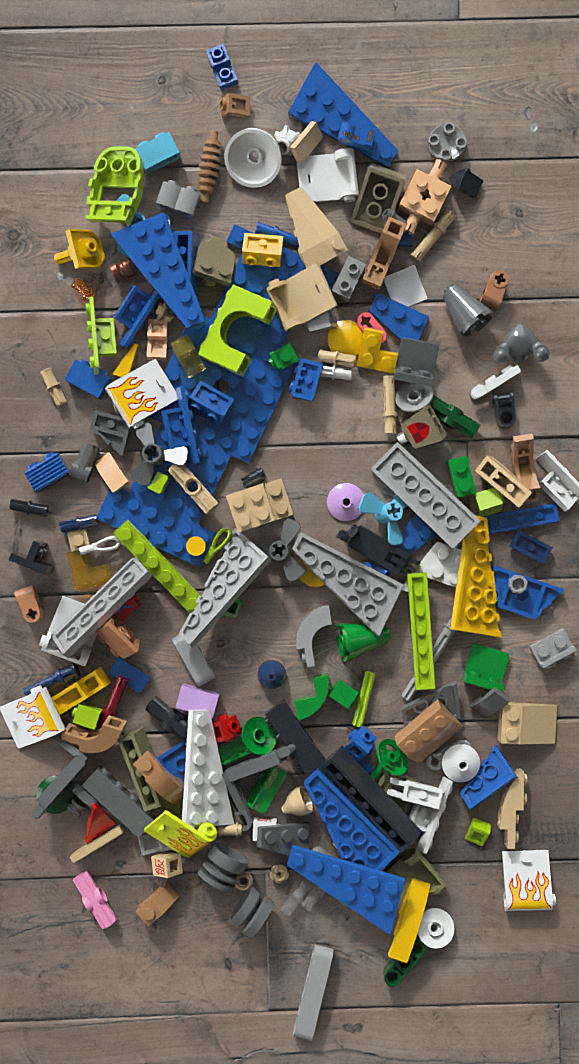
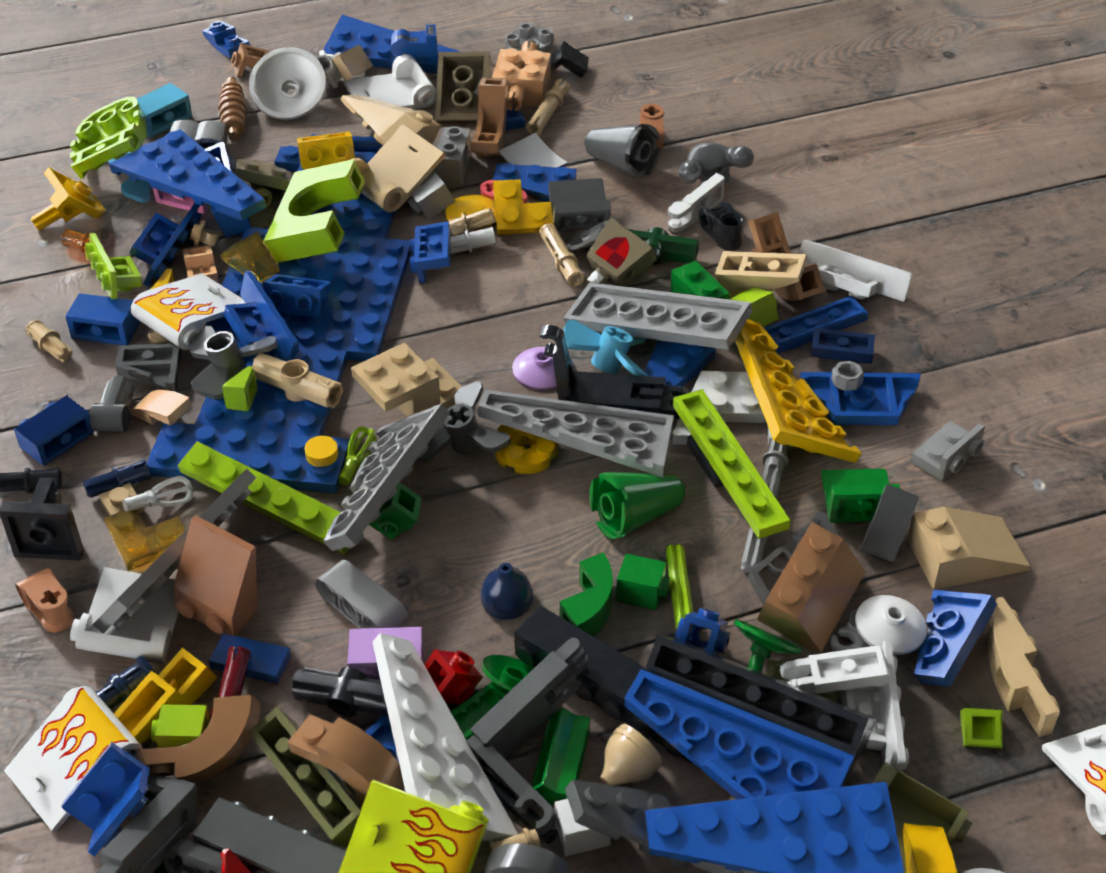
camera: 20 degrees left, 45 degrees down
copper wheel [110,258,135,283] -> none
green bracket [268,343,299,372] -> none
light grey arch [296,604,332,667] -> none
none -> blue bracket [61,742,150,856]

